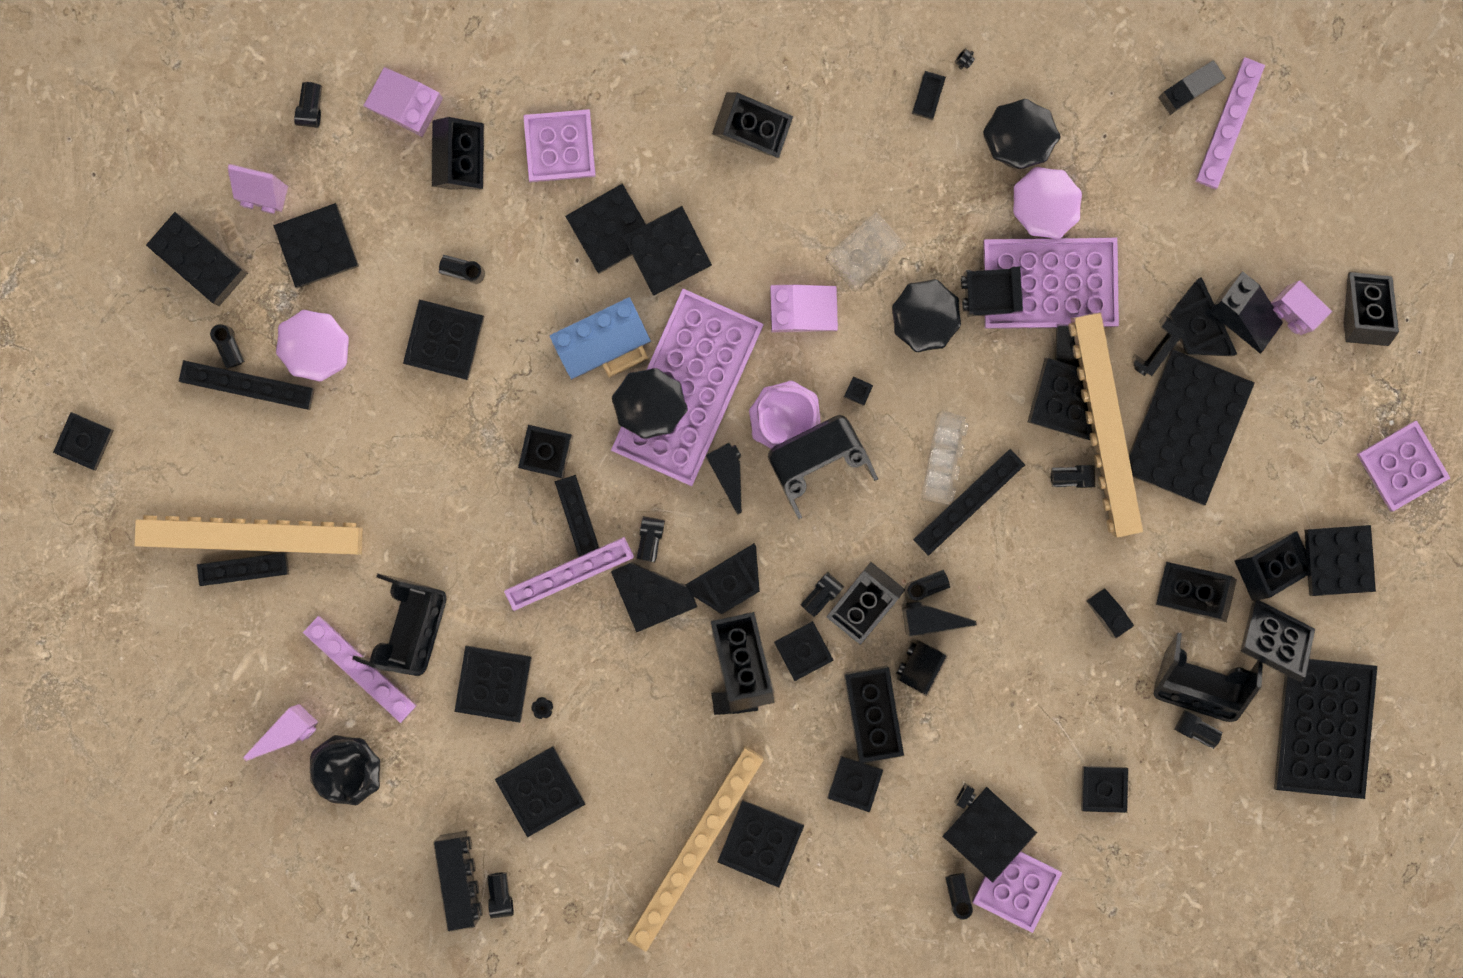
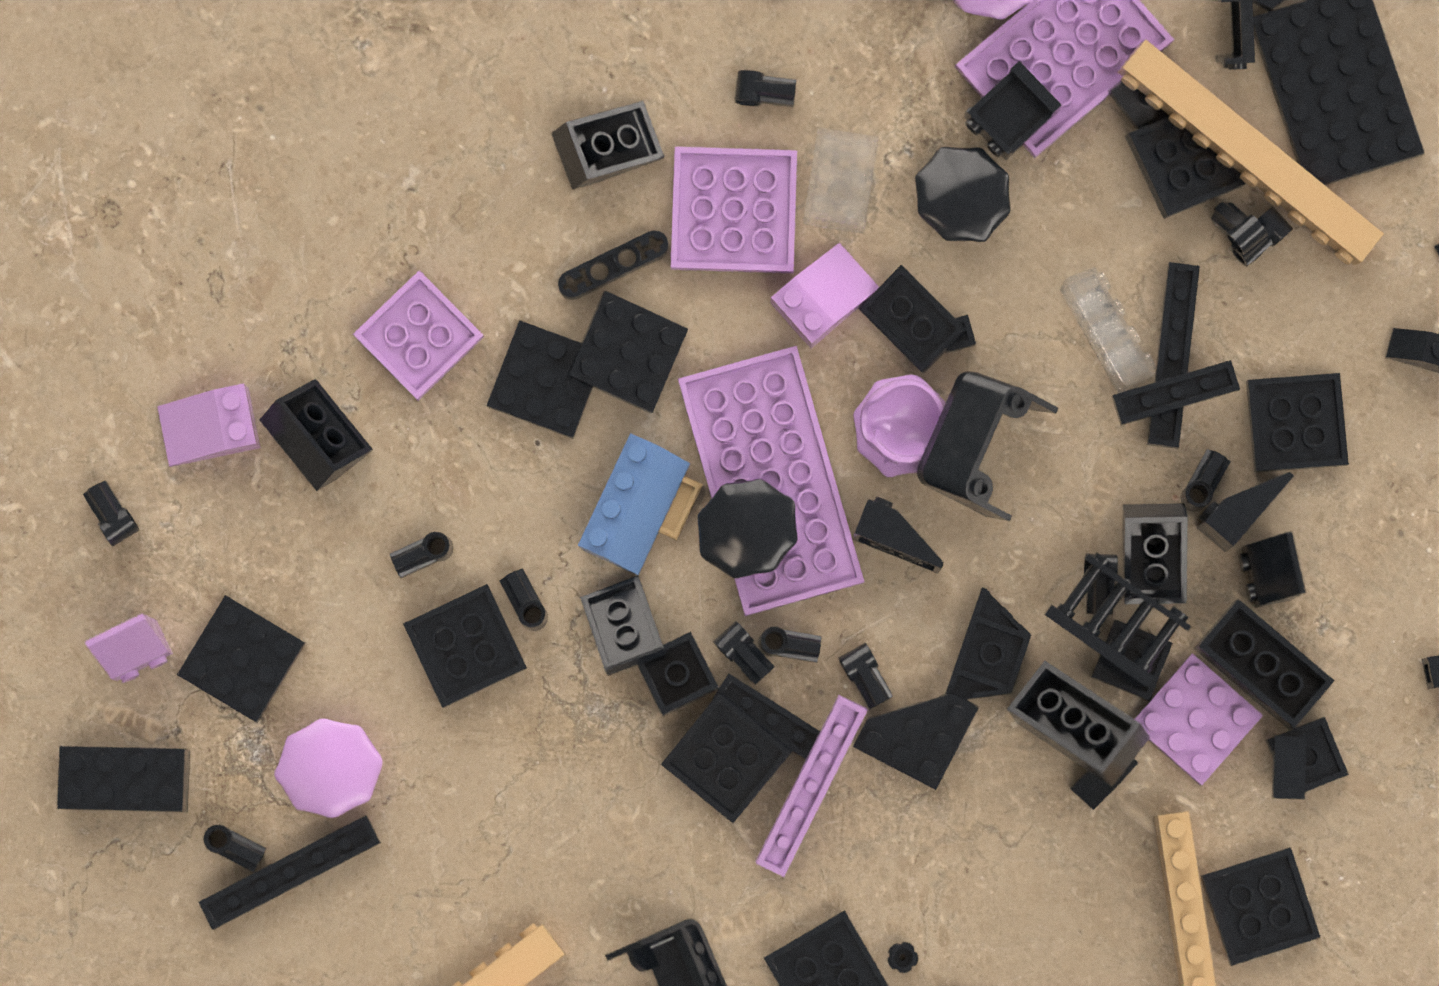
camera: 40 degrees left, 5 degrees down
none -> black piece [499,568,548,631]
none -> black beam [558,230,669,300]
none -> tile [580,575,666,676]
none -> black plate [661,691,793,823]
none -> lavender plate [671,147,797,273]
none -> black piece [713,621,775,685]
none -> black piece [734,70,797,107]
none -> black piece [758,627,822,663]
none -> black tile [858,265,967,373]
none -> black fence [1044,552,1191,688]
none -> black plate [1111,360,1240,426]
none -> lavender plate [1134,653,1263,786]
none -> black piece [1211,202,1268,255]
none -> black plate [1246,373,1349,473]
none -> black tile [1272,735,1306,800]

